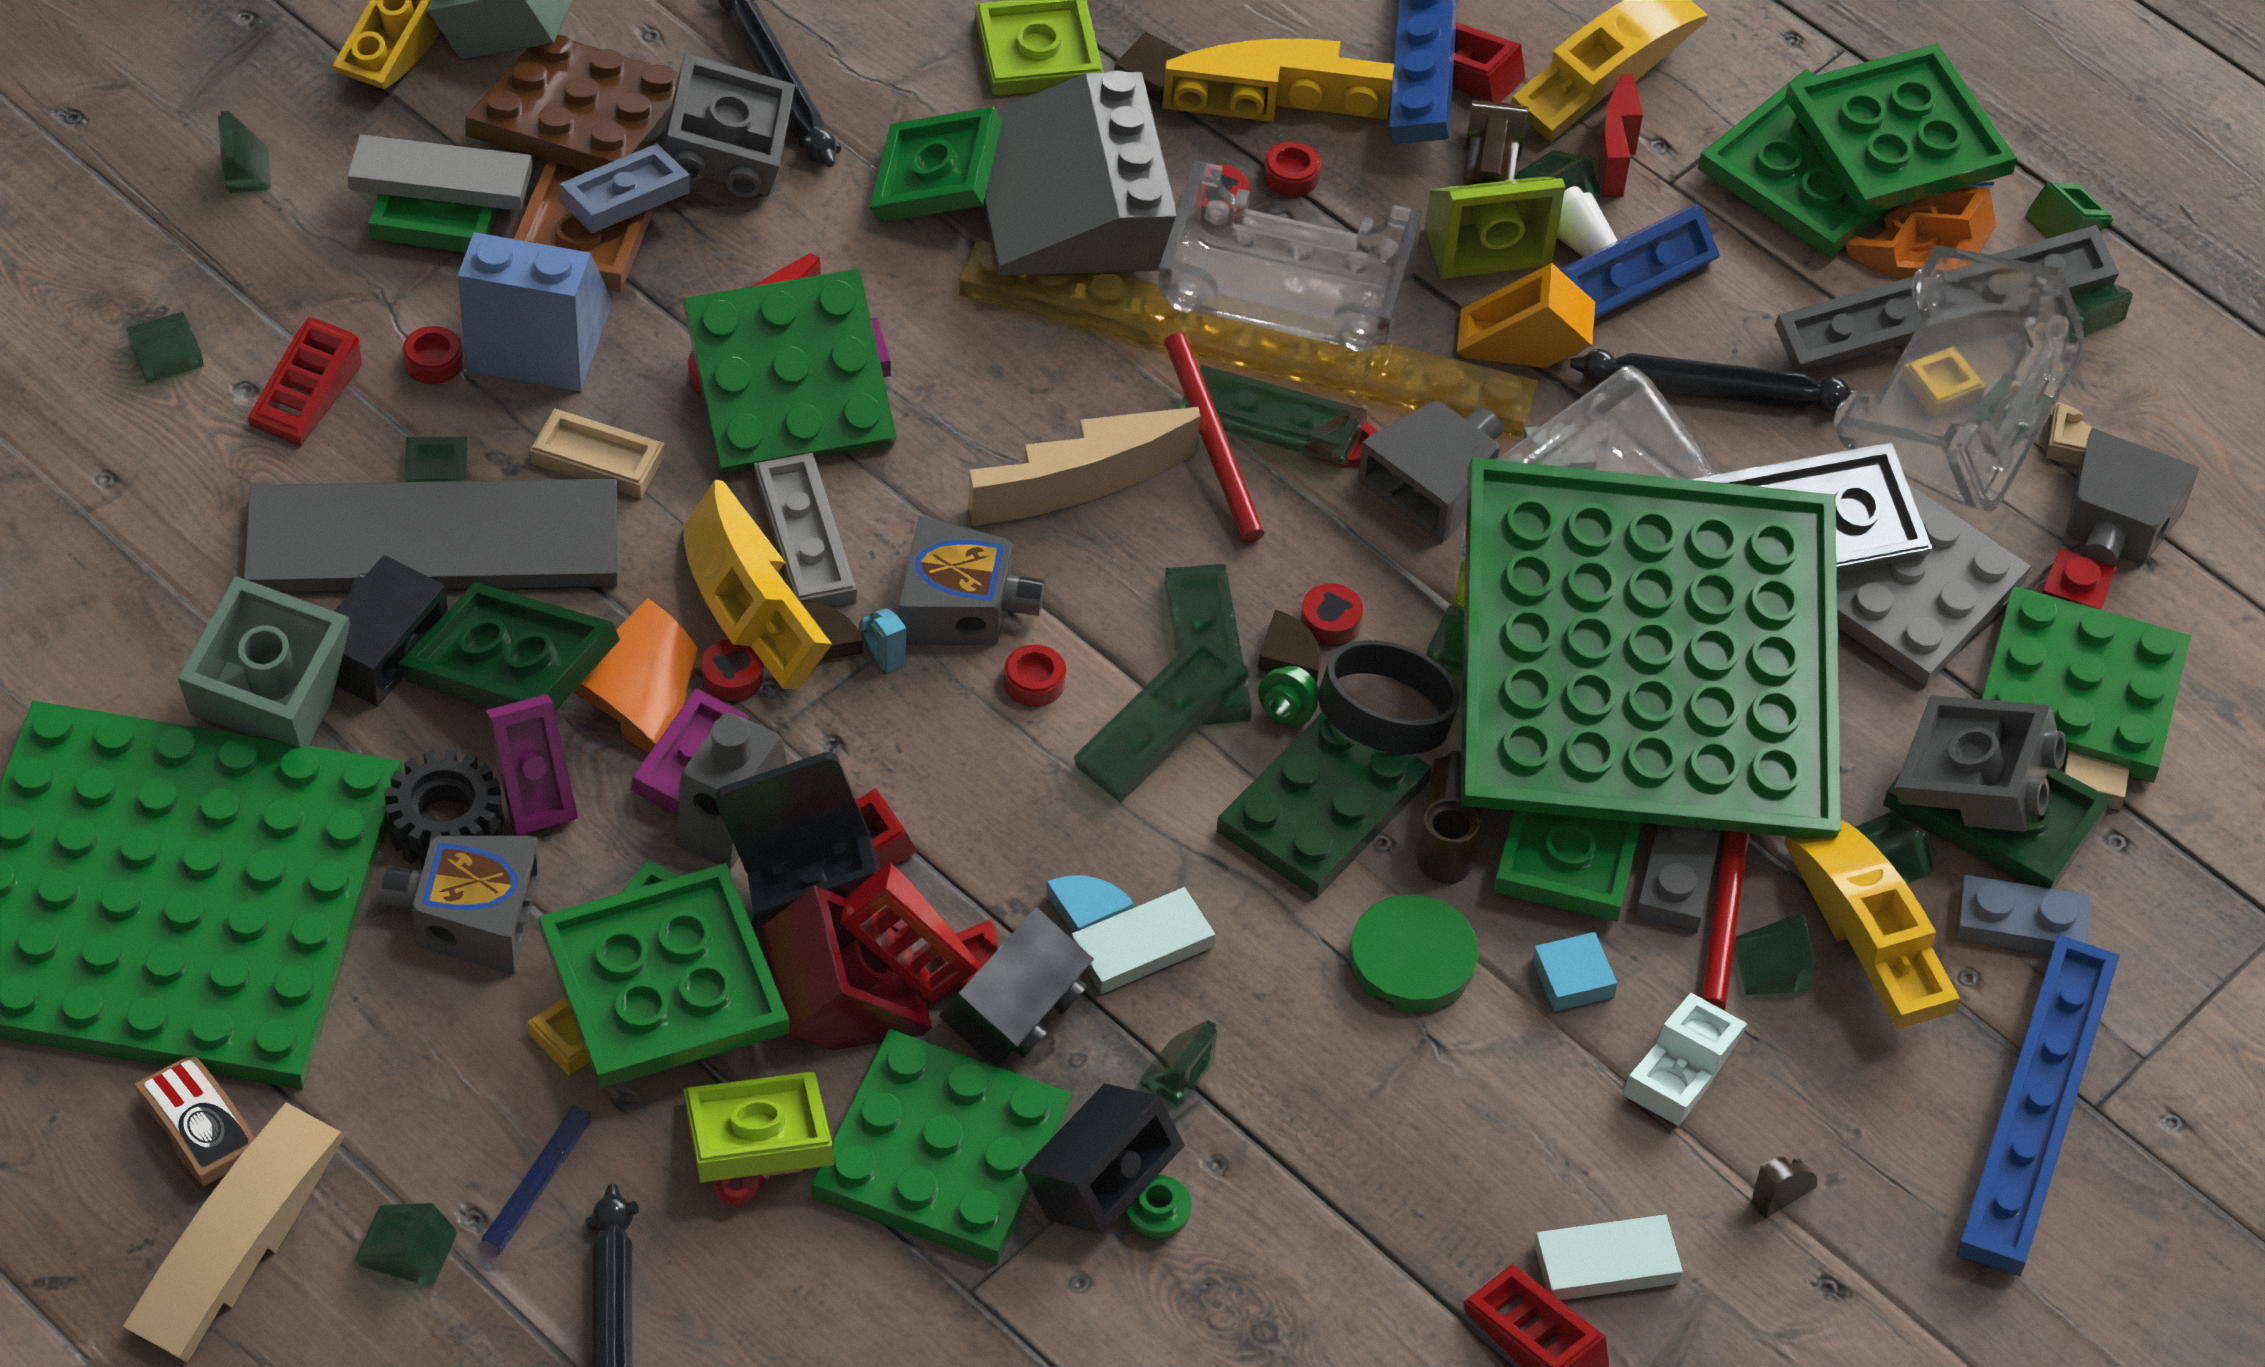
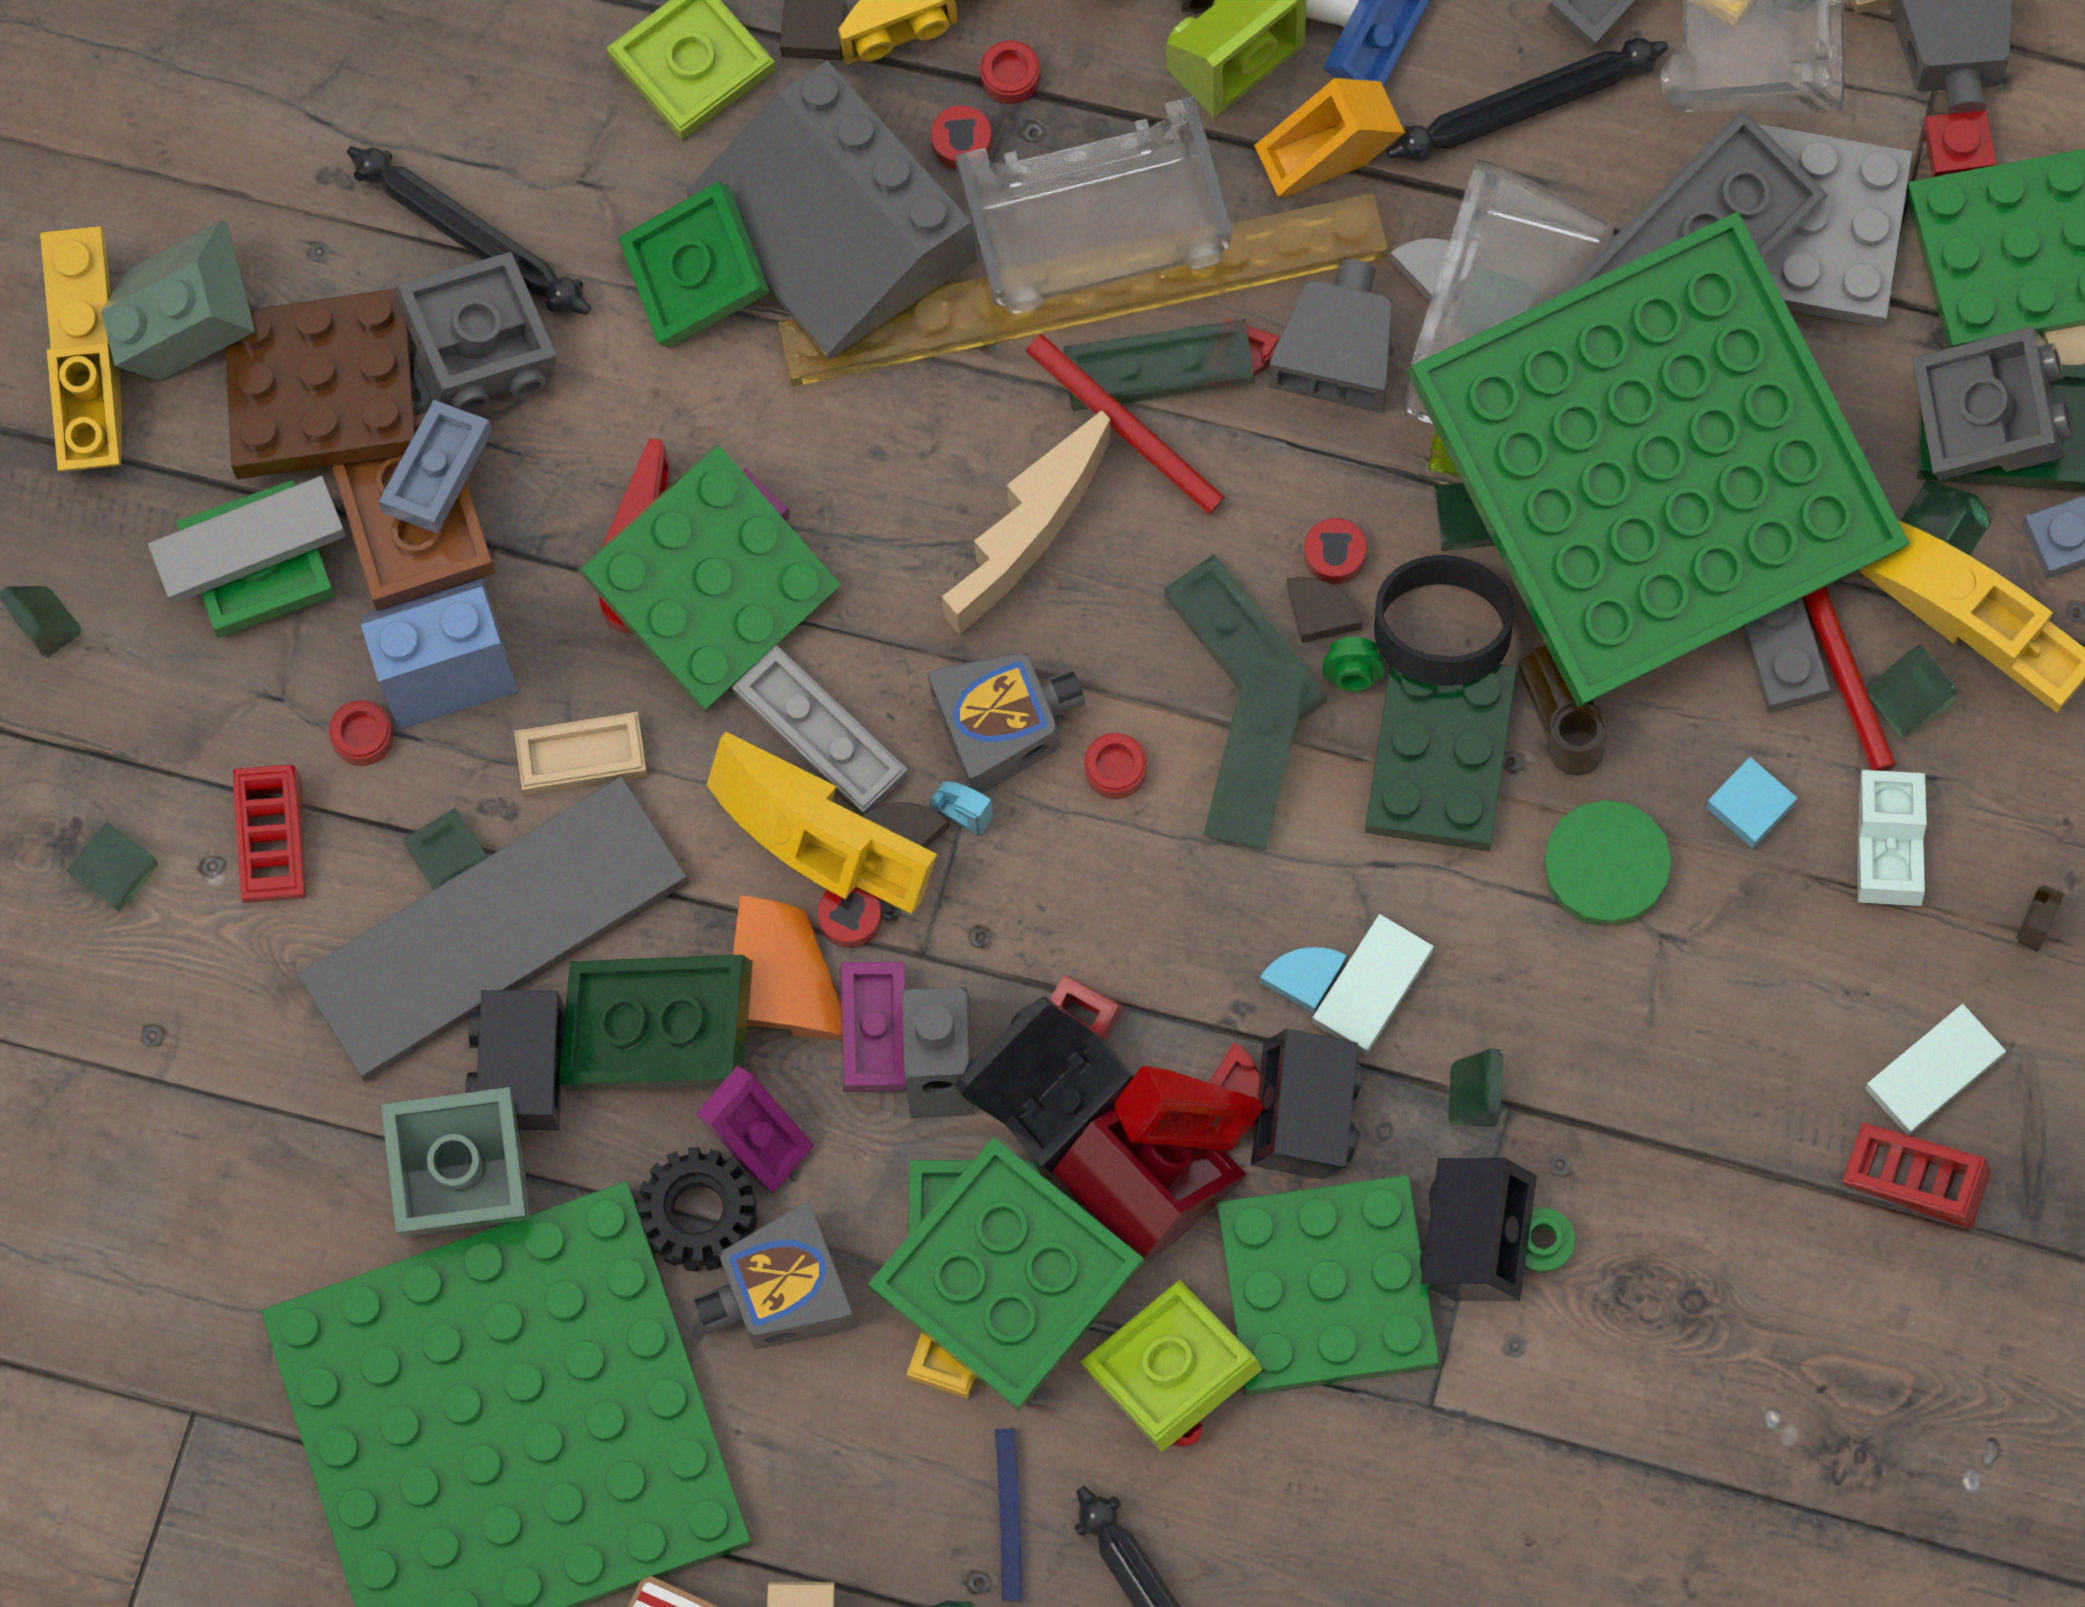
camera: 20 degrees left, 20 degrees up
green plate [1493,811,1642,922] -> none

